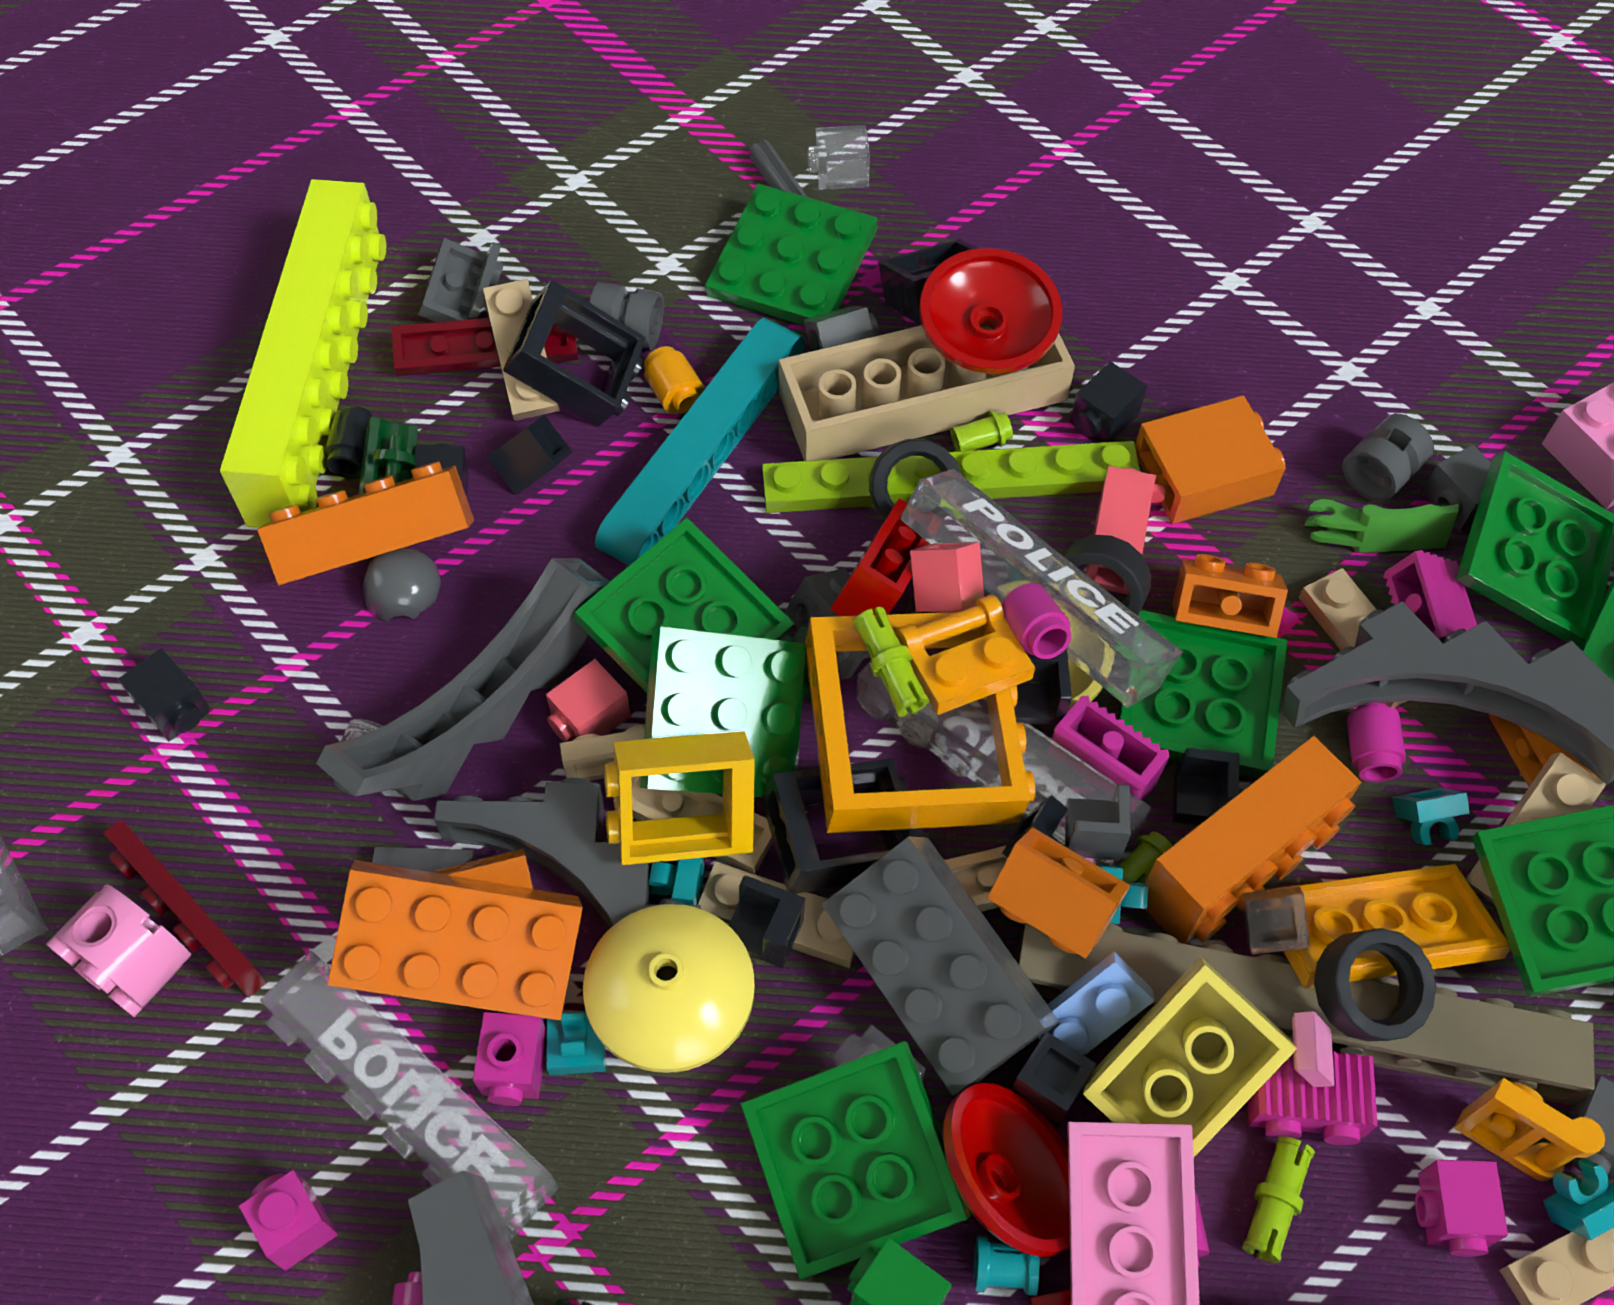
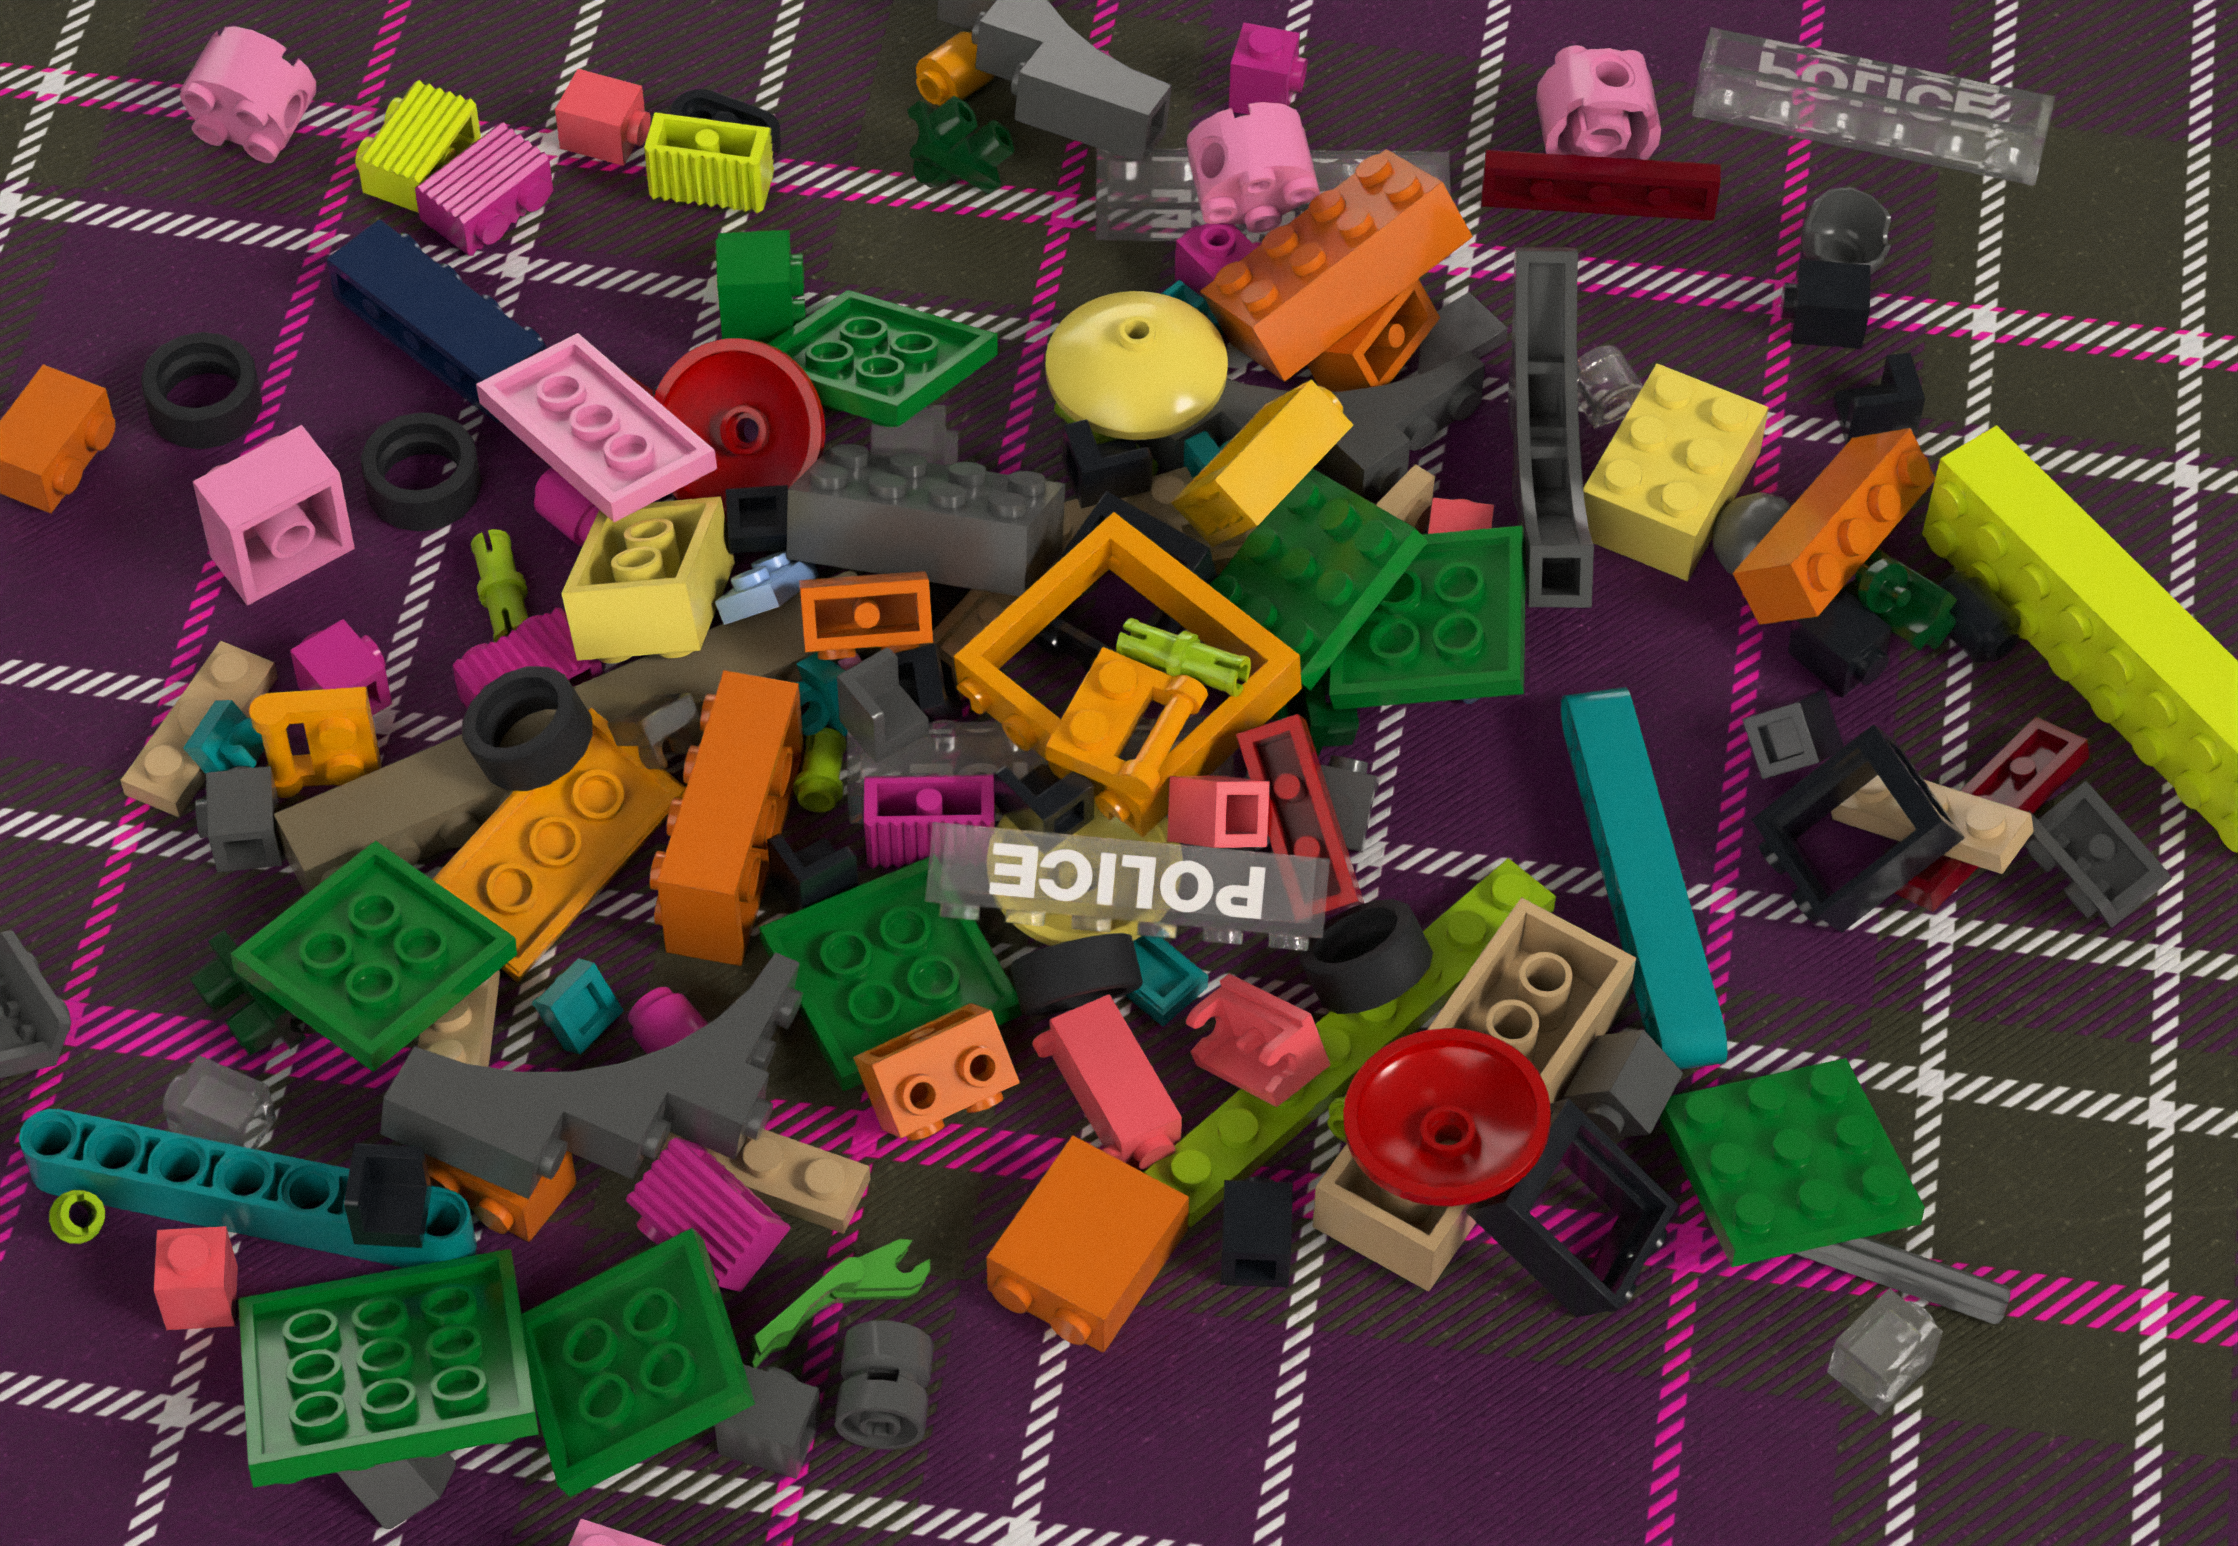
camera: 140 degrees right, 5 degrees down
dark grey wheel [589,282,664,351] -> none
light orange brick [644,346,705,414] -> none
dark pink brick [1001,583,1072,659] -> none
bright pink tile [1292,1011,1334,1087] -> none
none -> bright pink brick [1186,102,1320,233]
none -> coral hinge [1186,974,1331,1107]
none -> light yellow brick [1583,363,1769,581]
none -> dark grey hair [1801,187,1891,275]
none -> black panel [1833,352,1925,444]

